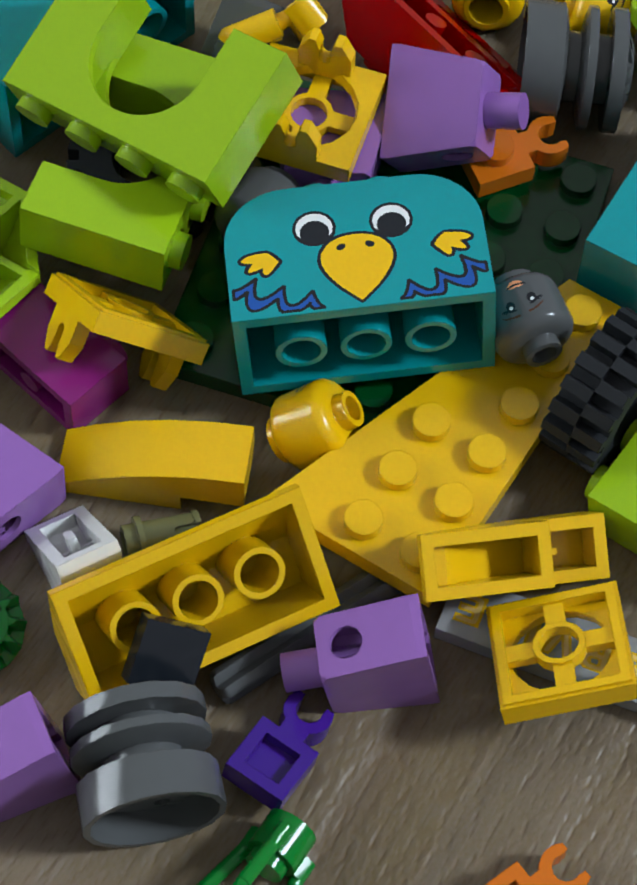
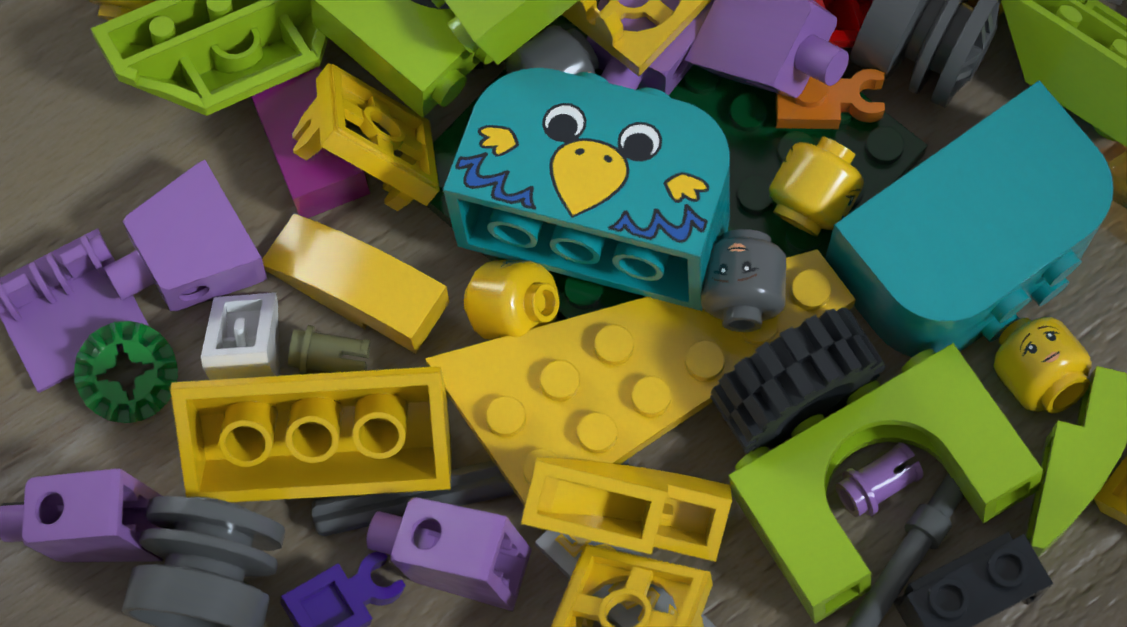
camera: 30 degrees right, 10 degrees up
black tile [121,612,211,685] -> none
none -> yellow head [768,136,864,237]

